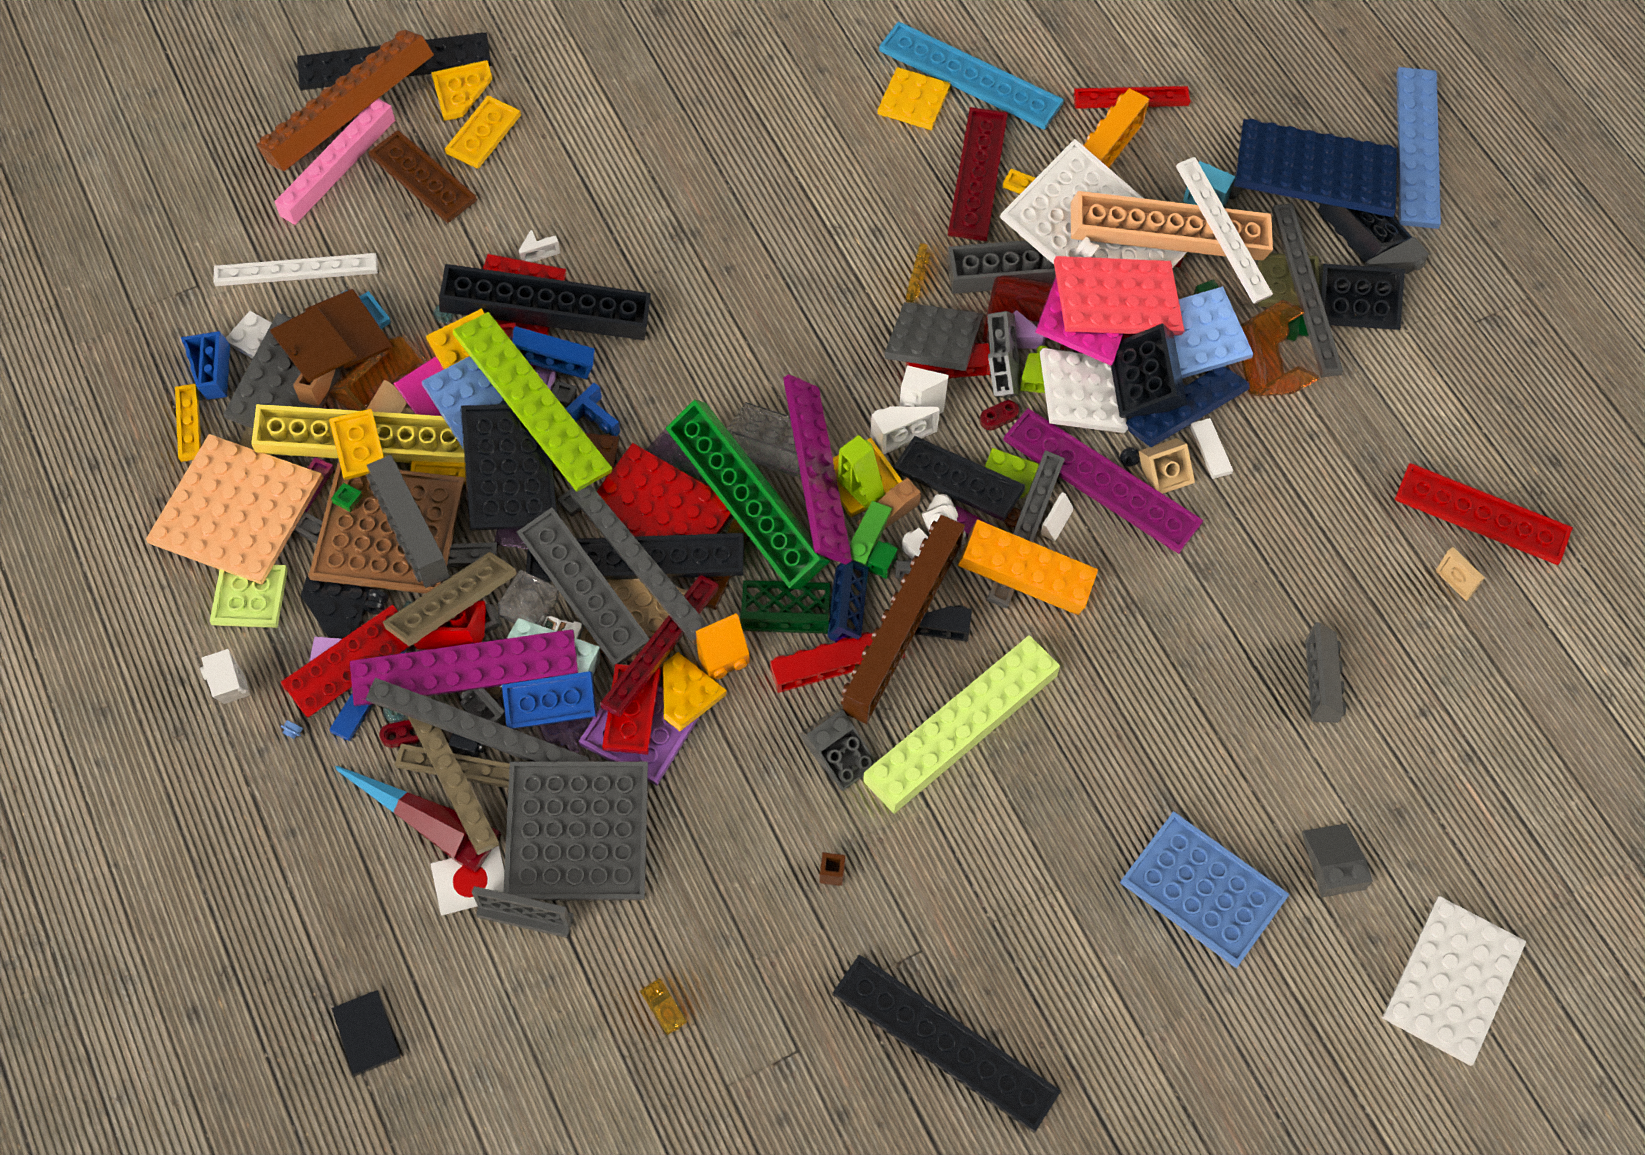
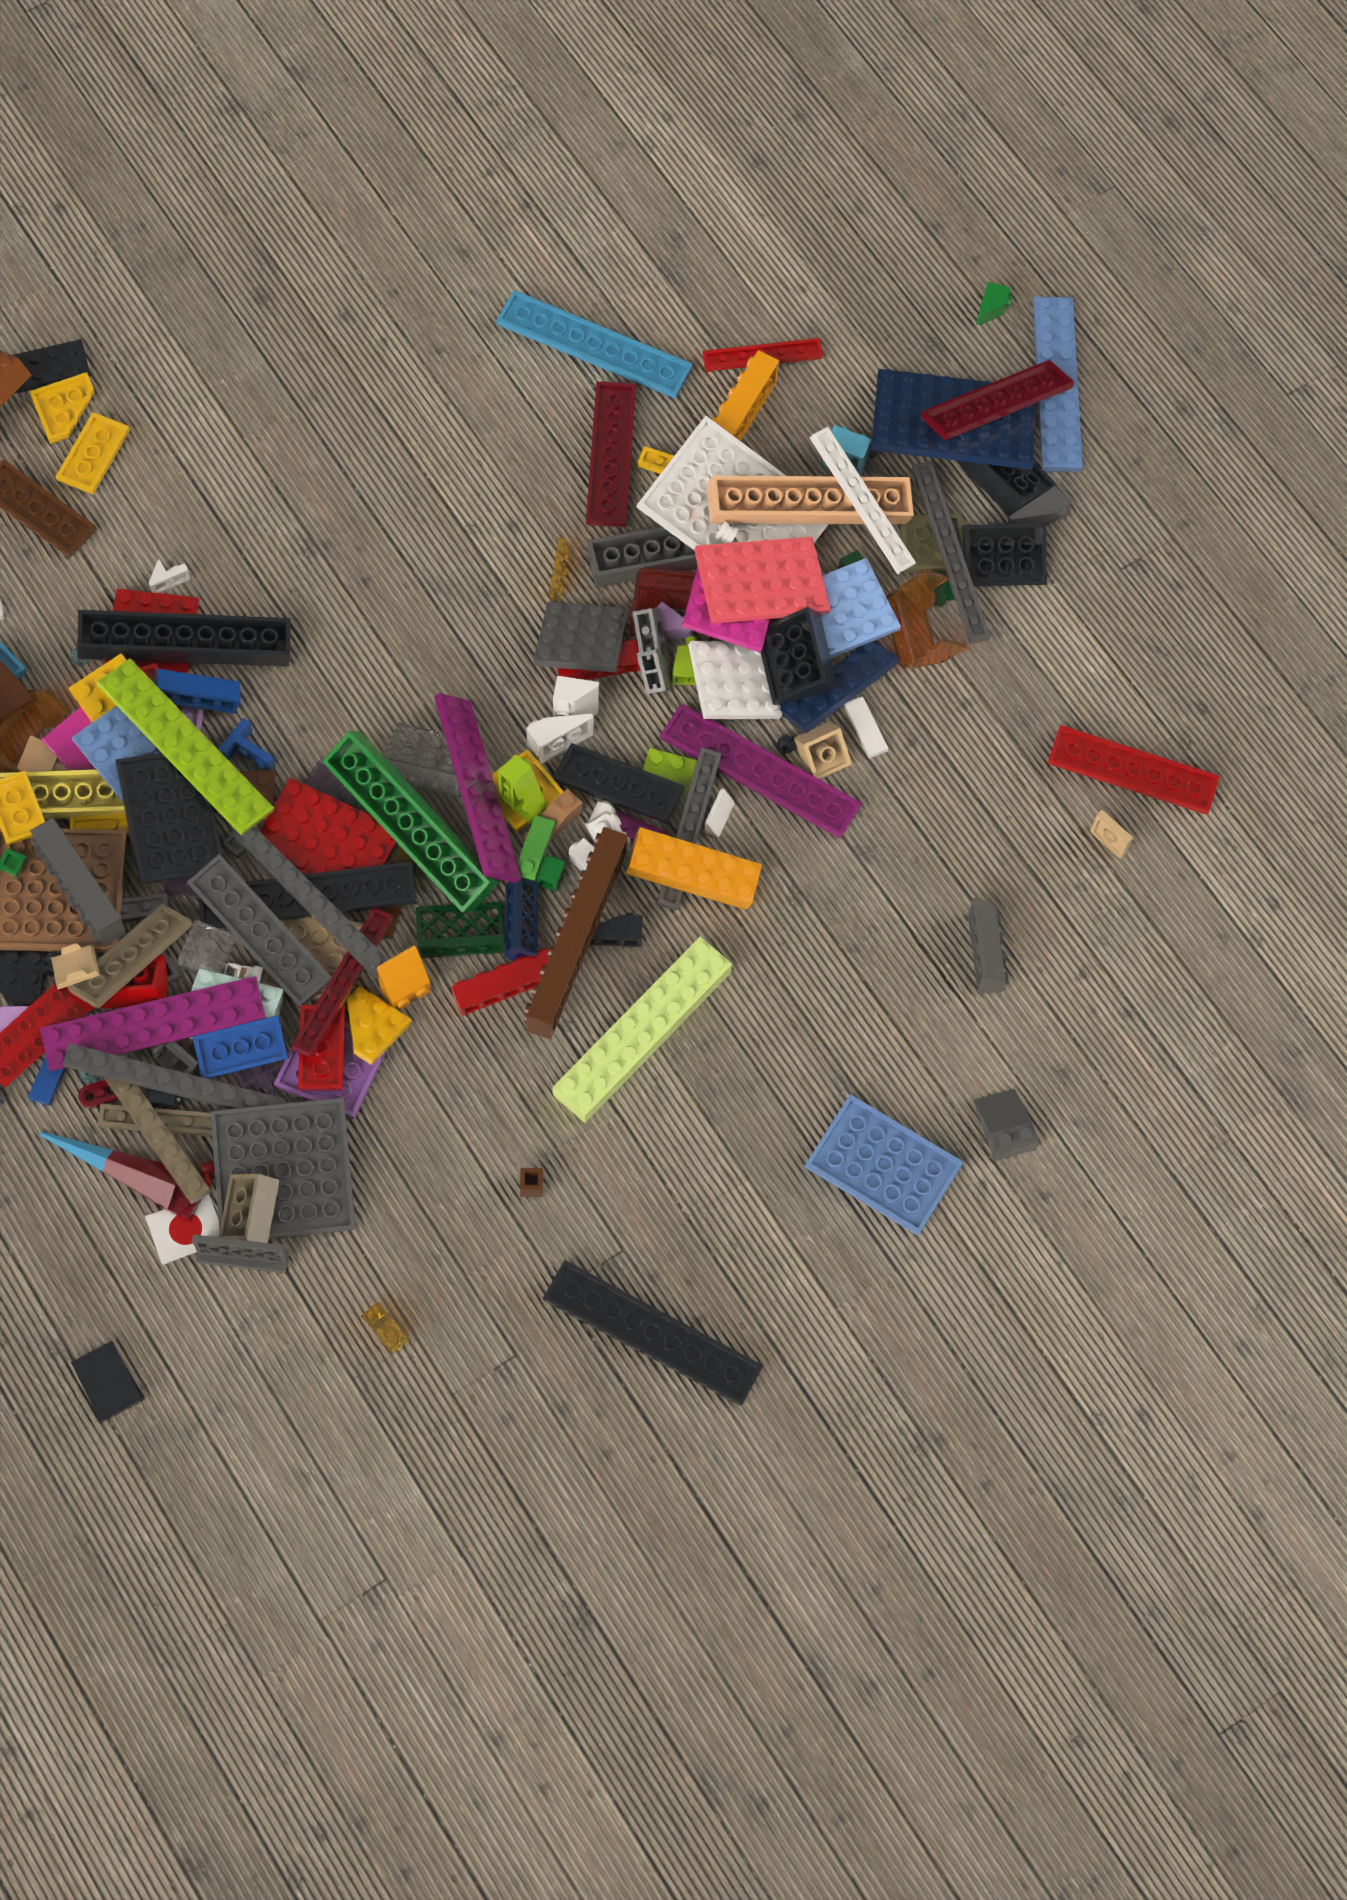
camera: 10 degrees left, 5 degrees up
dark grey plate [552,381,577,407] -> none
dark grey slope [799,709,876,791] -> none
yellow plate [878,67,951,130] -> none
dark grey plate [895,560,912,579] -> none
dark red plate [980,400,1019,430] -> none
reddish brown plate [1004,508,1021,527] -> none
white plate [1382,896,1526,1066] -> none
none -> tan piece [51,943,100,989]
none -> red hand [200,1161,215,1186]
none -> dark tan slope [219,1174,279,1243]
none -> dark red plate [921,359,1074,440]
none -> green slope [976,282,1013,325]

